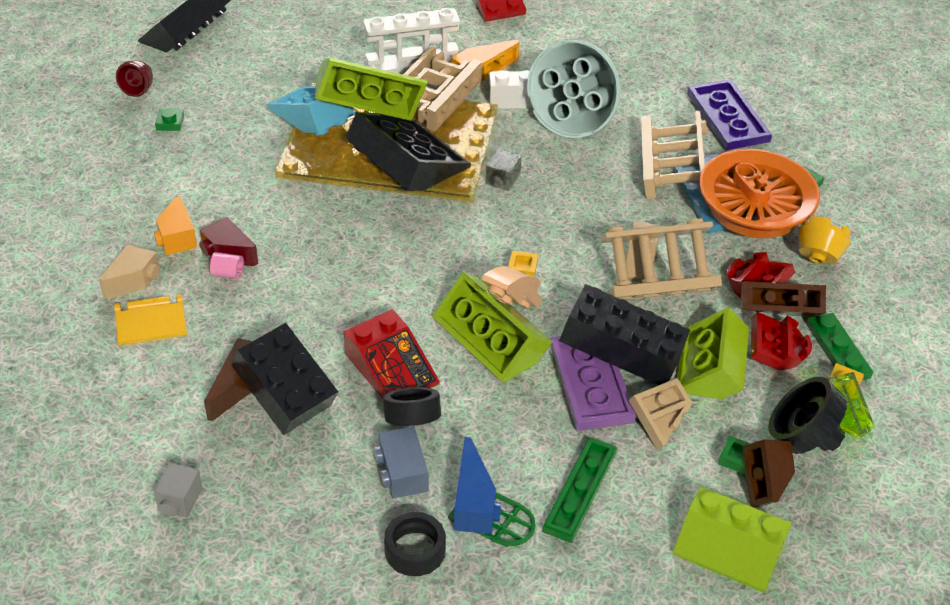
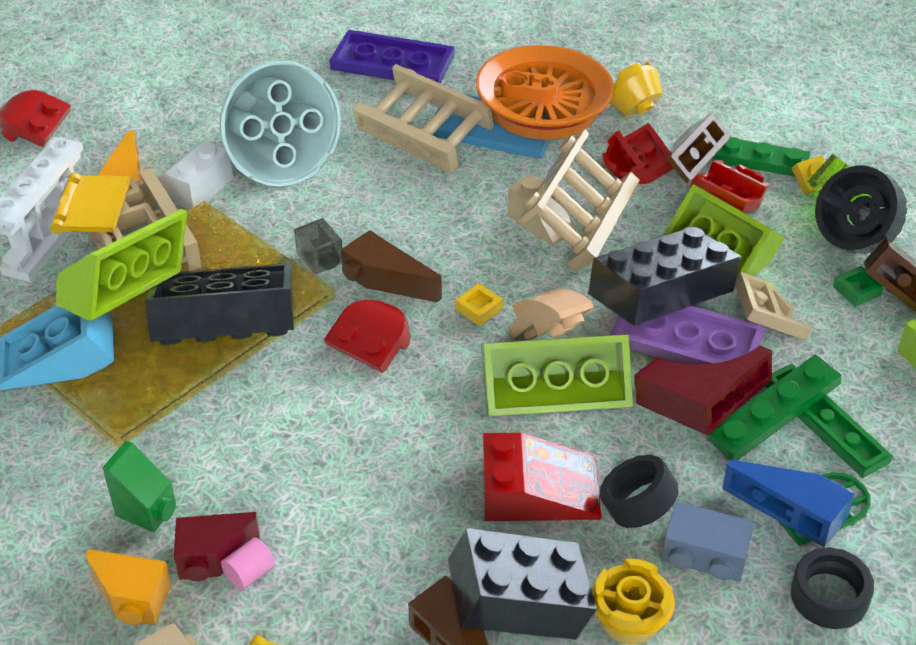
camera: 55 degrees left, 0 degrees up
none -> yellow piece [50,172,130,234]
none -> green slope [102,440,176,532]
none -> red slope [324,300,411,373]
none -> reddish brown slope [341,230,442,302]
none -> yellow cone [592,558,675,645]
none -> dark red arch [634,345,772,436]
none -> green plate [707,354,842,460]

